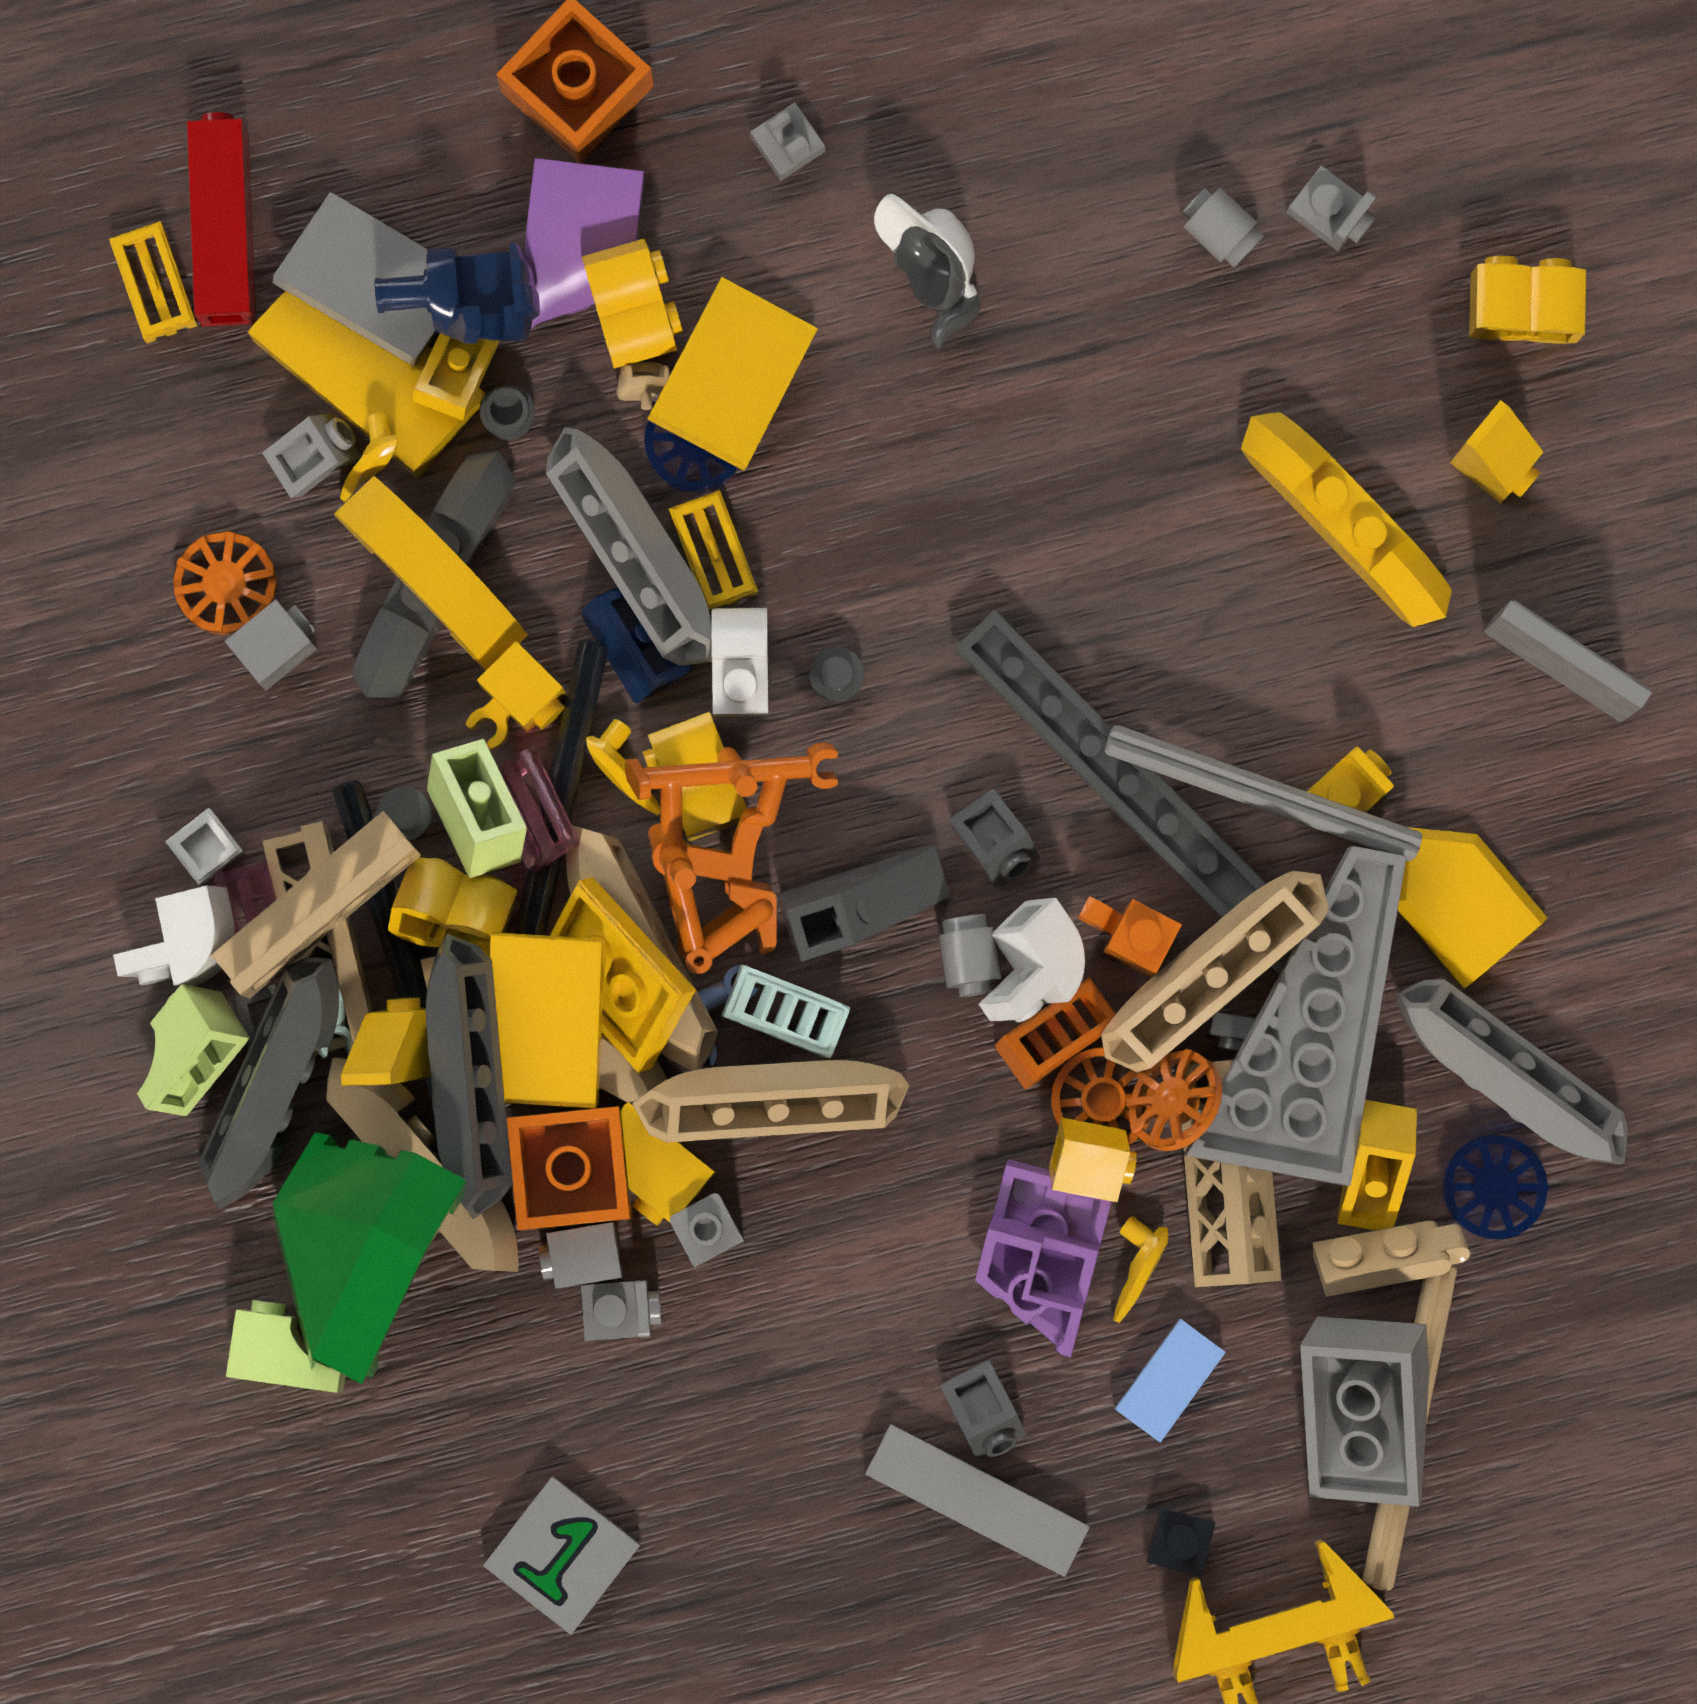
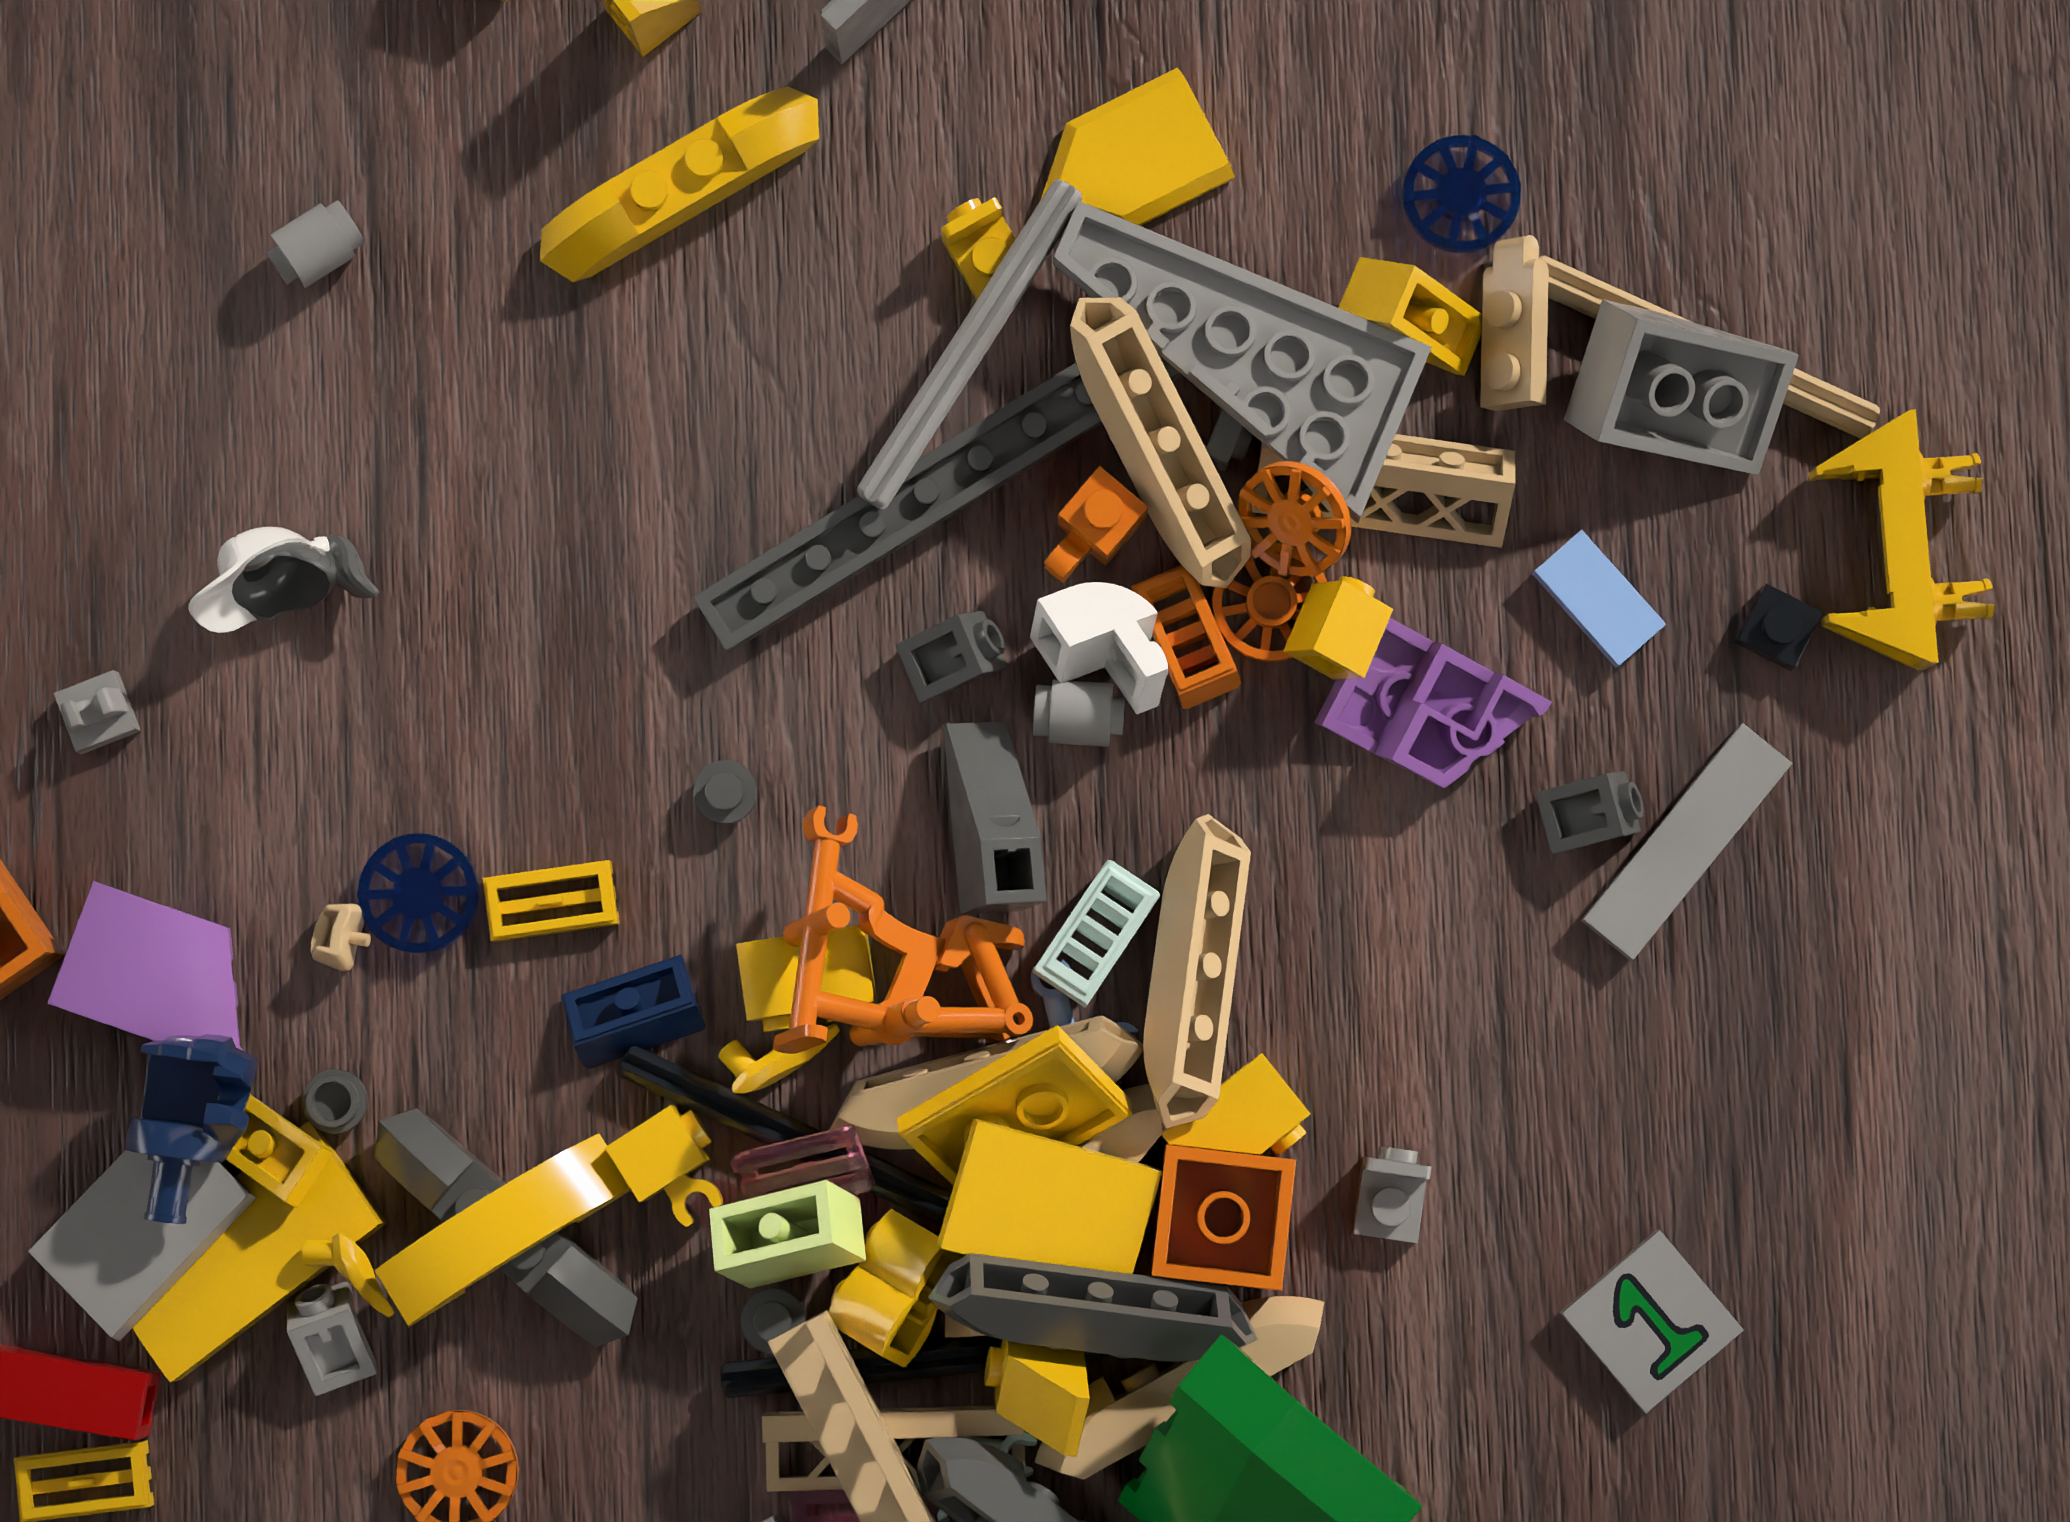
camera: 75 degrees left, 0 degrees up
light grey brick [225,600,317,691] -> none
light grey brick [538,1222,624,1289] -> none
light grey brick [546,427,712,666] -> none
yellow brick [581,239,683,369] -> none
yellow tile [647,277,818,471] -> none
light grey bracket [670,1193,745,1268] -> none
white brick [712,608,768,717] -> none
yellow bar [1113,1215,1168,1323] -> none
light grey bracket [1286,166,1377,251] -> none
light grey brick [1395,979,1628,1164] -> none

